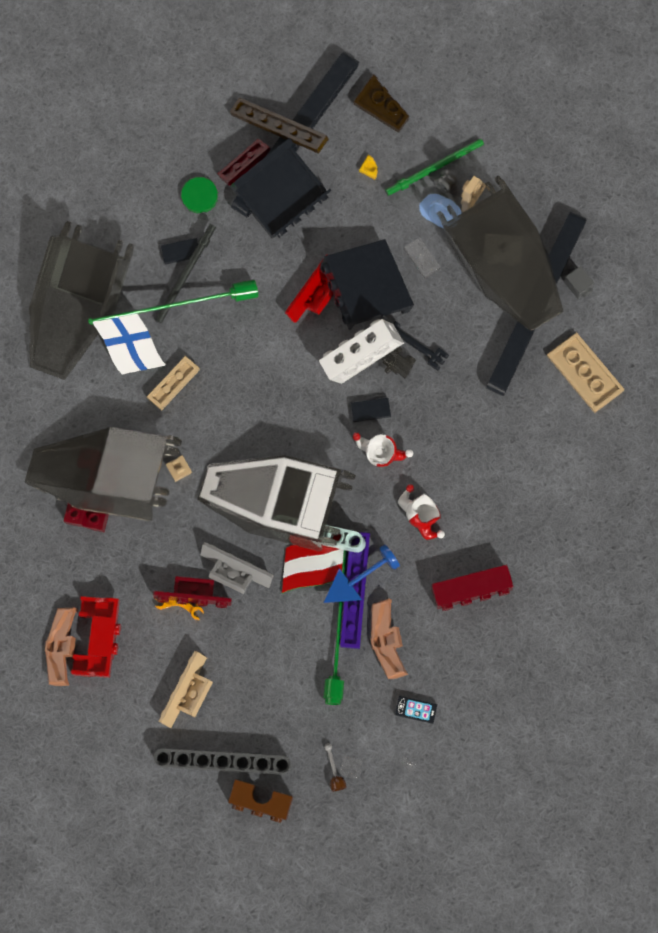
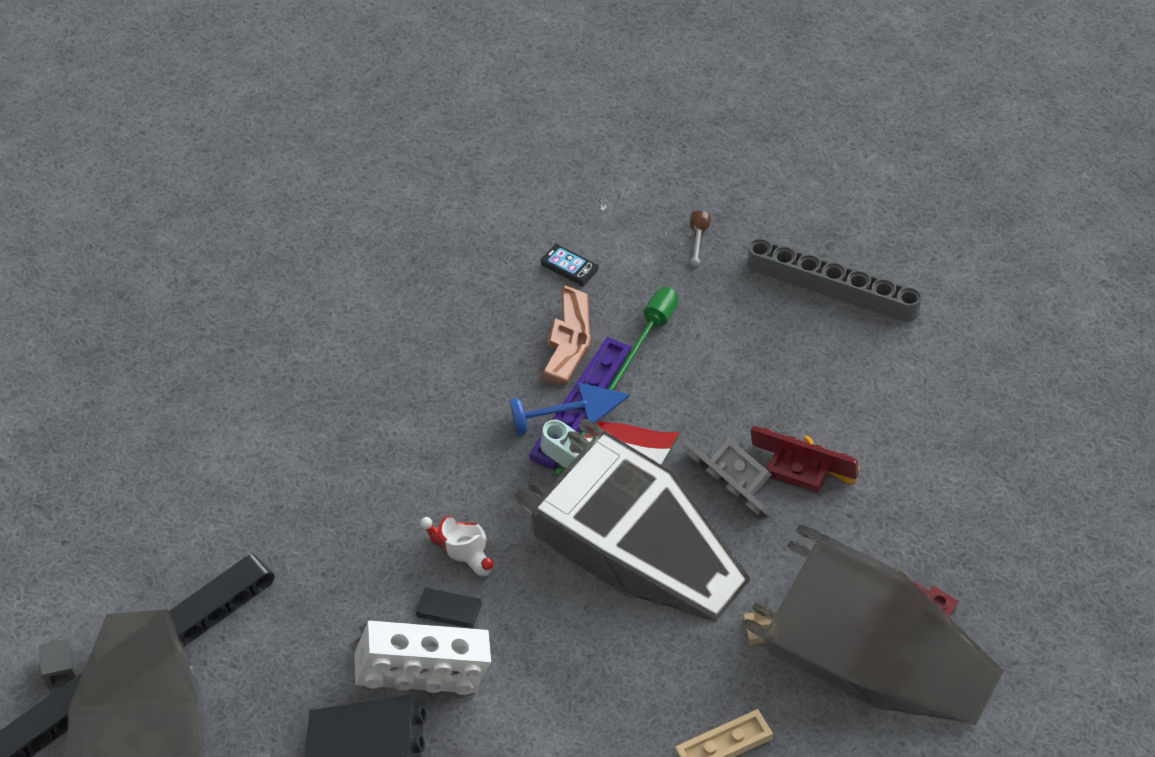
camera: 160 degrees left, 25 degrees down
nougat plate [45,607,78,686] -> none
red bracket [71,596,121,678] -> none
tan bracket [159,651,213,728] -> none
reddish brown arch [228,779,293,823] -> none
black hinge [393,321,449,371] -> none
white piece [398,484,445,540] -> none
dark red brick [431,565,514,611] -> none
tan tile [547,332,625,413] -> none

